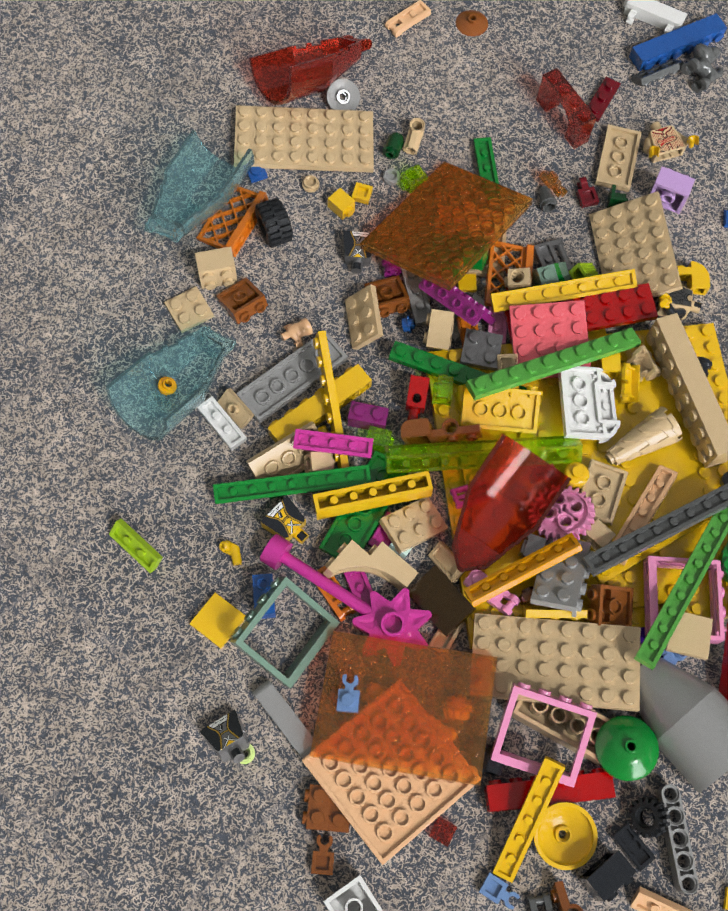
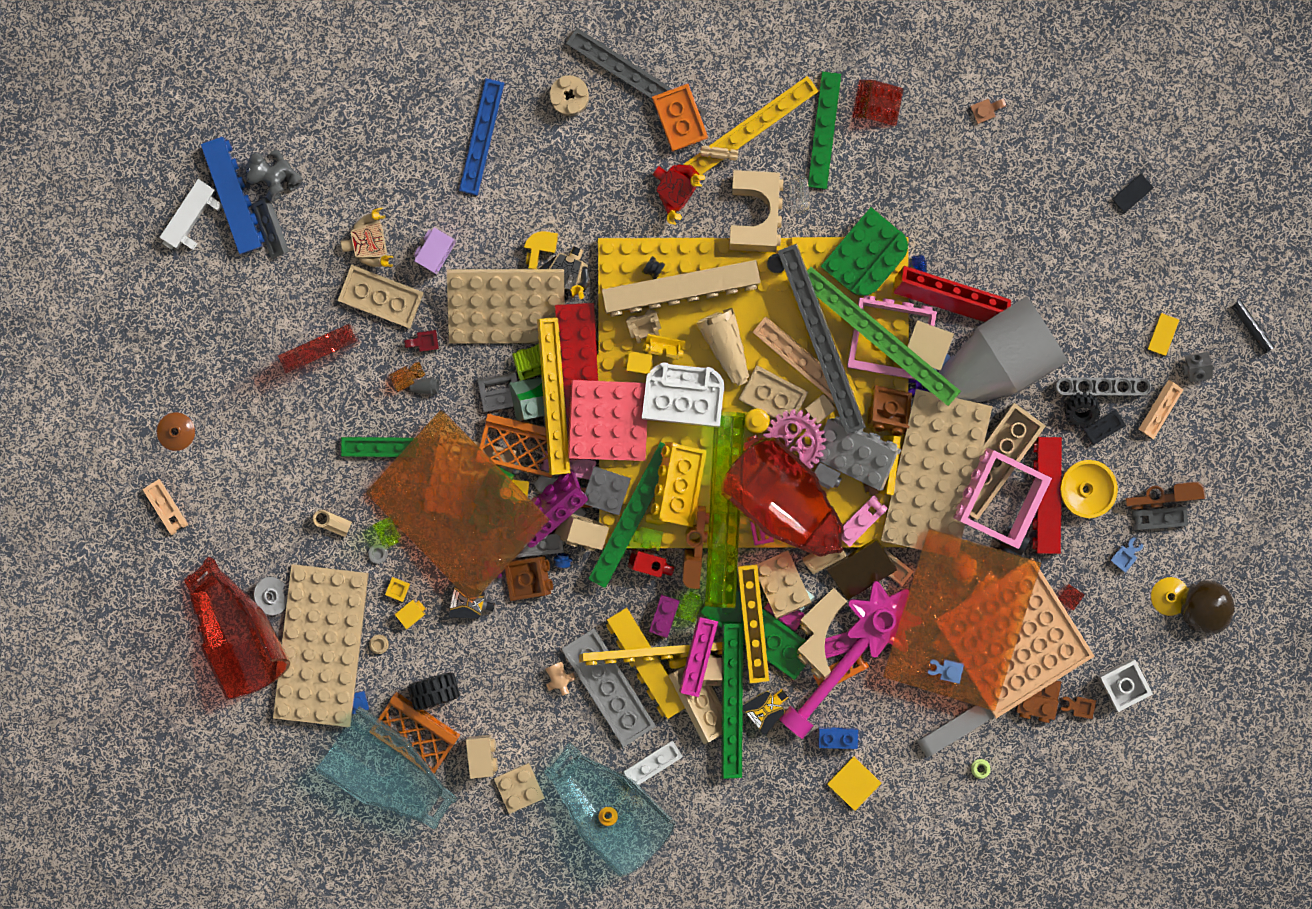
camera: 75 degrees left, 20 degrees up
lime plate [109,518,163,573] -> none
torso [200,710,250,763] -> none
dark orange plate [216,277,268,324] -> none
tan plate [218,388,254,429] -> none
yellow arm [219,540,242,566] -> none
sand green window [230,576,340,689] -> none
tan plate [345,284,383,350] -> none
dark green brick [383,132,404,159] -> none
light orange plate [464,532,582,607] -> none
bright green plate [466,327,641,400] -> none
yellow plate [492,756,565,883] -> none
tan plate [497,354,518,370] -> none
tan brick [504,268,532,291] -> none
black brick [578,850,637,902] -> none
dark red plate [583,76,621,122] -> none
green dish [595,716,659,781] -> none
dark green panel [607,184,629,208] -> none

